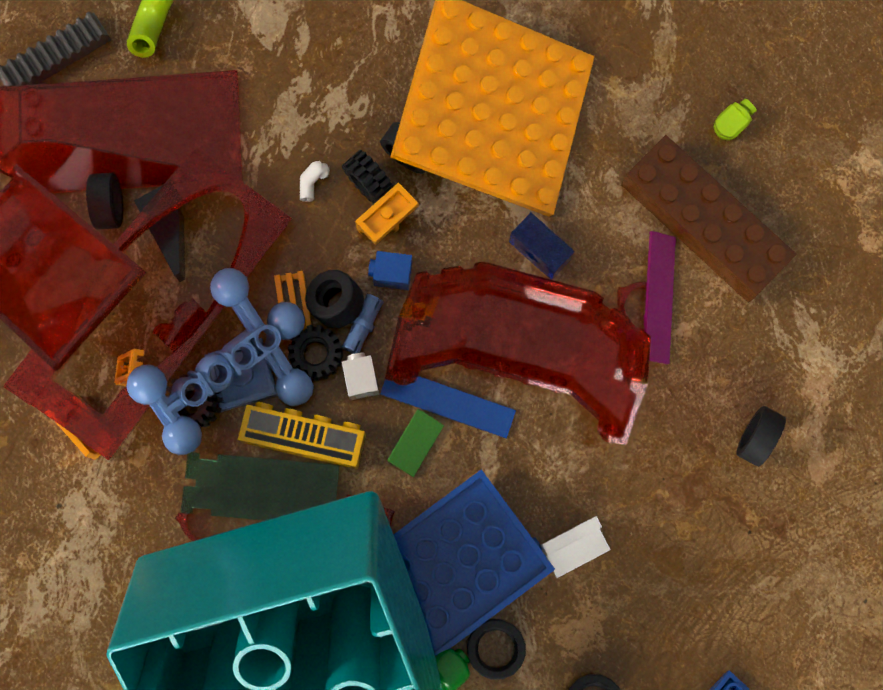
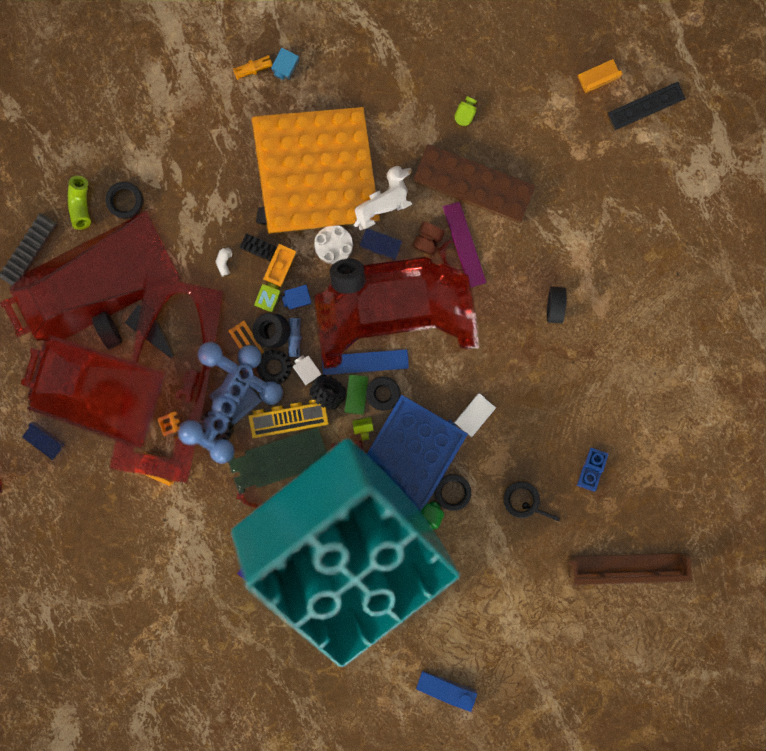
camera: 15 degrees left, 10 degrees up
none -> black tyre [105,181,144,219]
none -> lime brick [254,282,281,313]
none -> black tyre [309,374,346,410]
none -> white brick [314,226,353,265]
none -> black tyre [329,258,366,294]
none -> lime tile [352,417,374,441]
none -> white animal [354,166,412,230]
none -> black tyre [366,376,401,411]
none -> copper wheel [412,221,445,256]

